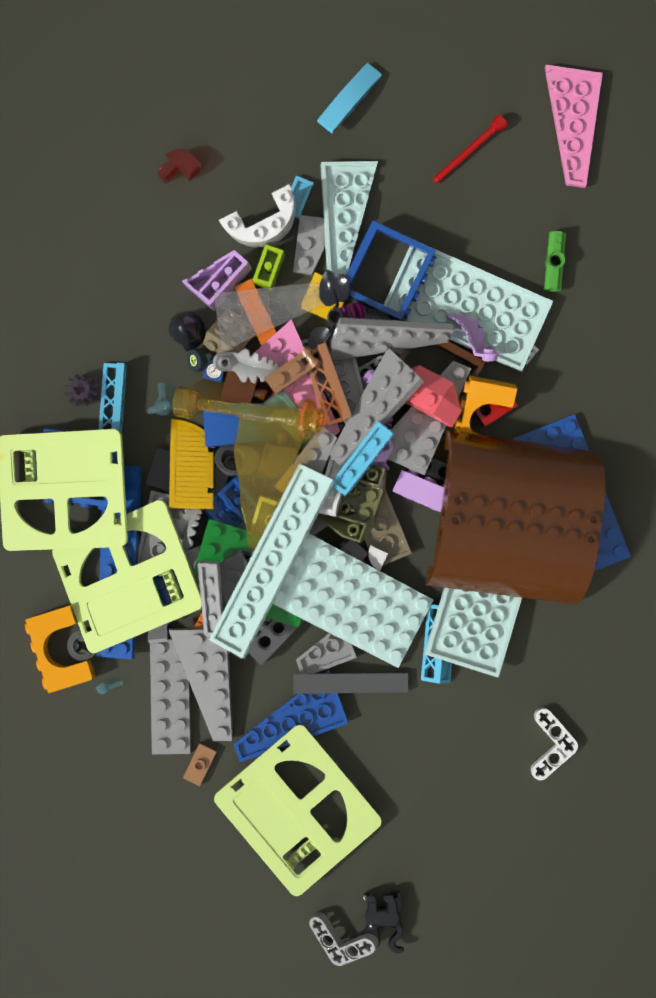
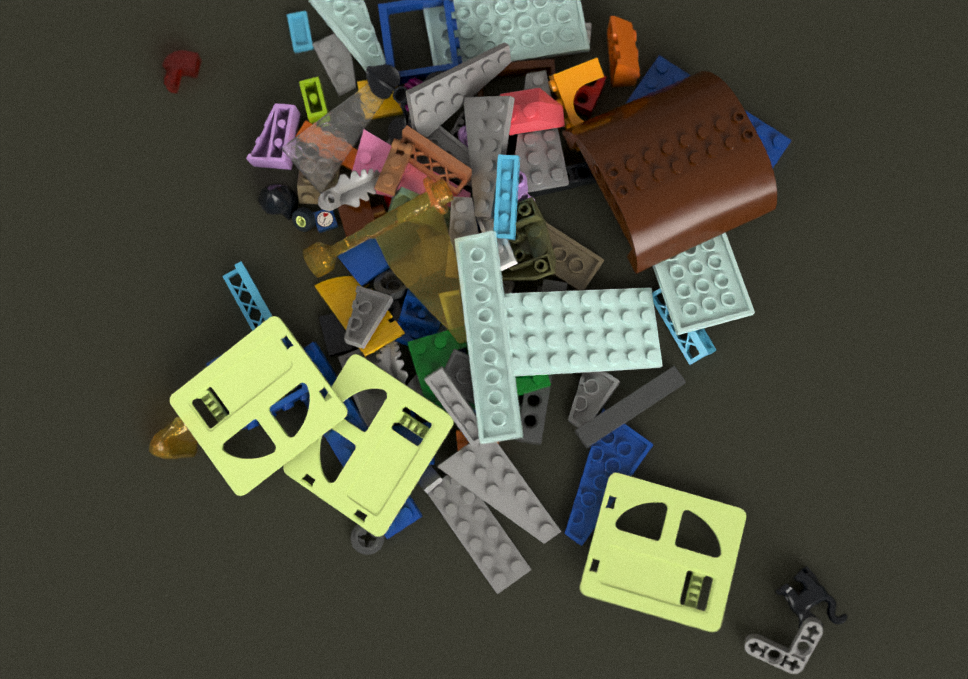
camera: 30 degrees left, 10 degrees down
light orange arch [25,605,96,693] -> none
clear purple gear [65,374,98,406] -> none
clear light blue hand [95,680,124,694] -> none
clear light blue piece [147,383,172,416] -> none
medium nougat plate [183,743,217,786] -> none
white cylinder [219,185,296,248] -> none
white tile [368,545,388,571] -> none
lavender wedge [393,469,444,512] -> none
lavender plant [446,313,499,361] -> none
white beam [530,707,578,780] -> none
none -> light grey wing [344,285,393,349]
none -> orange wedge [607,16,640,87]

